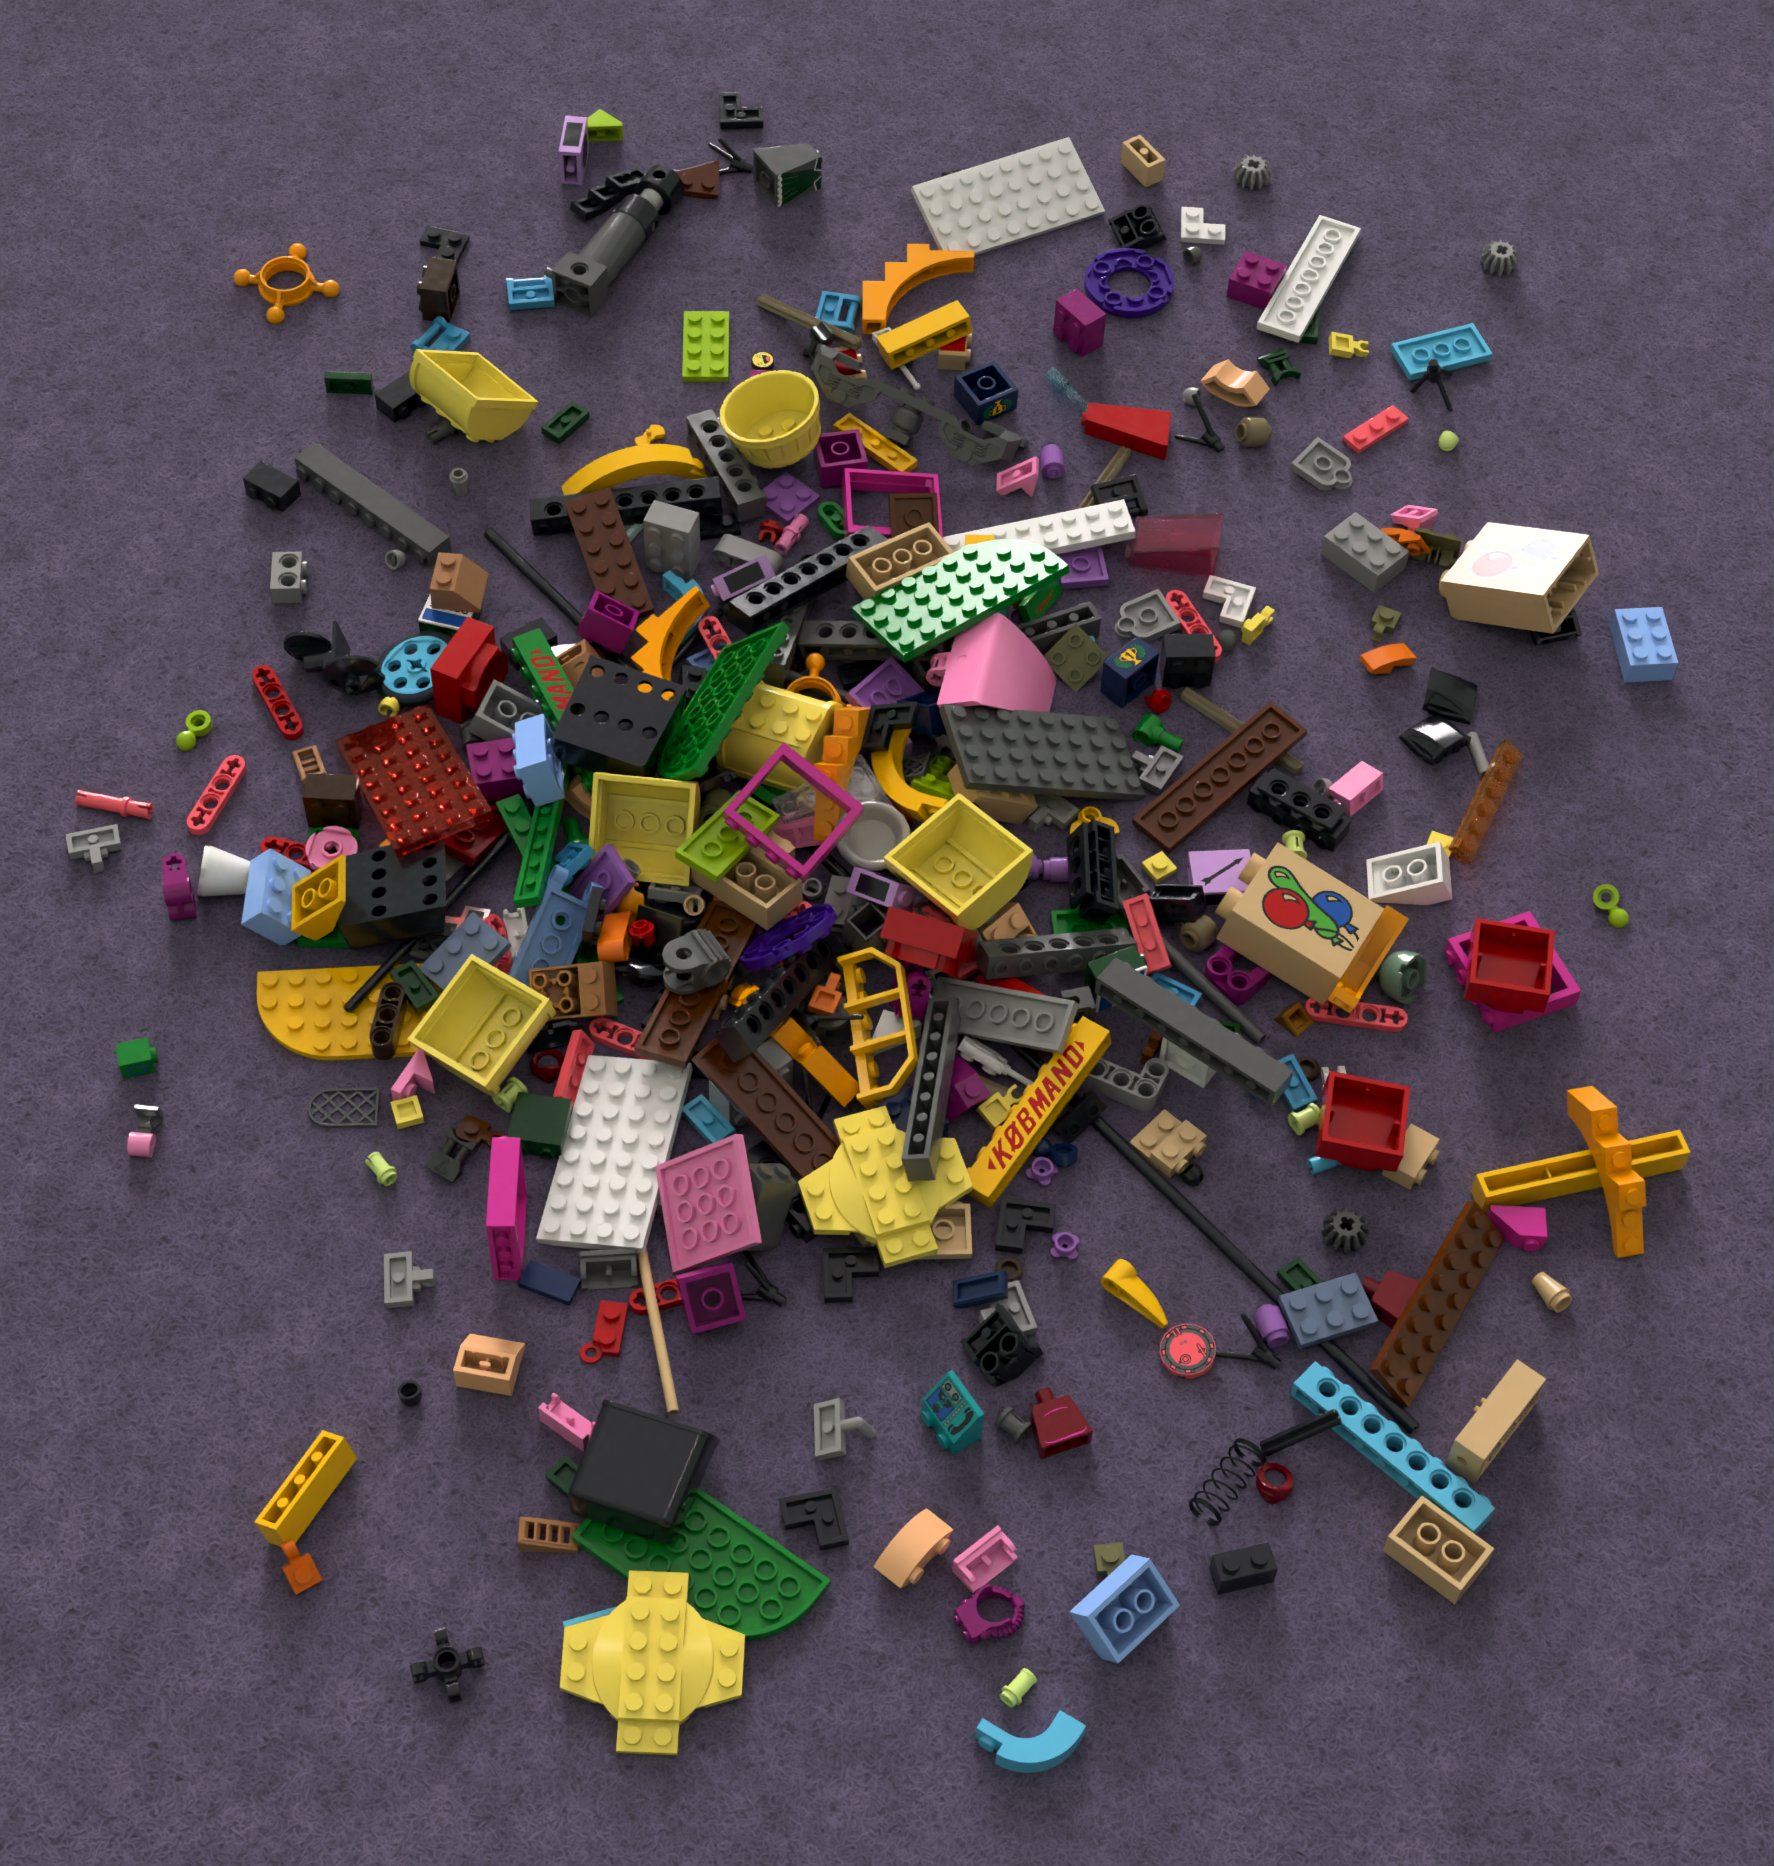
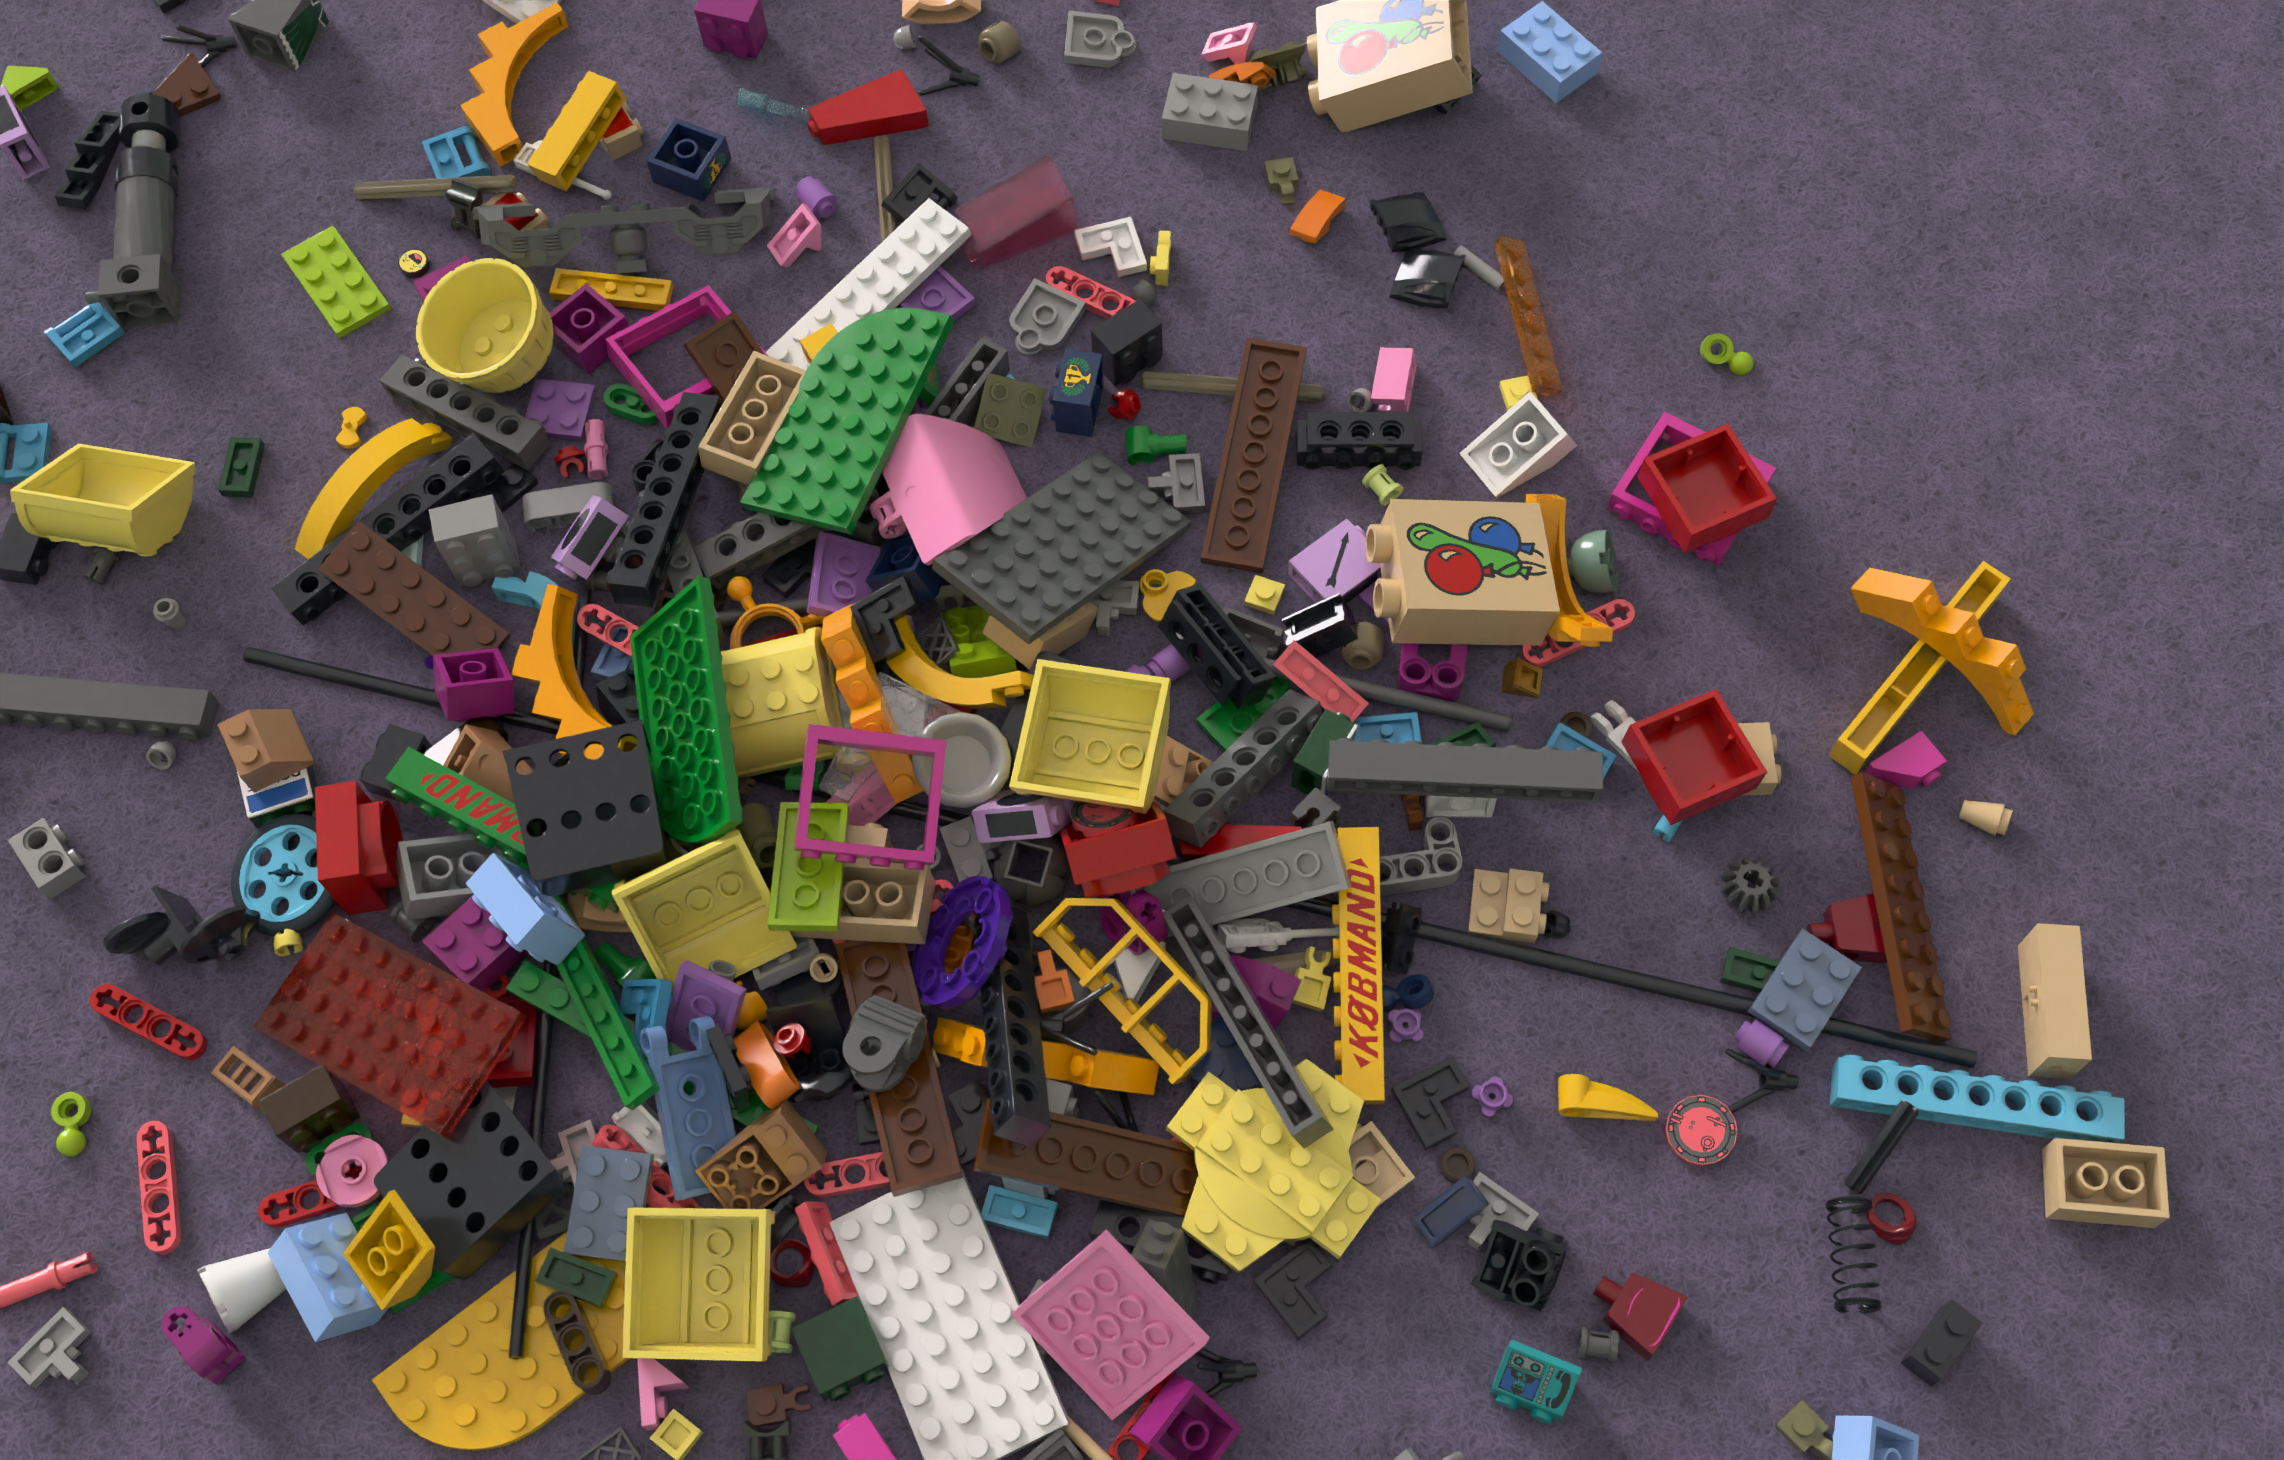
camera: 30 degrees left, 10 degrees up
yellowish green bush [1288,1103,1321,1136] -> none

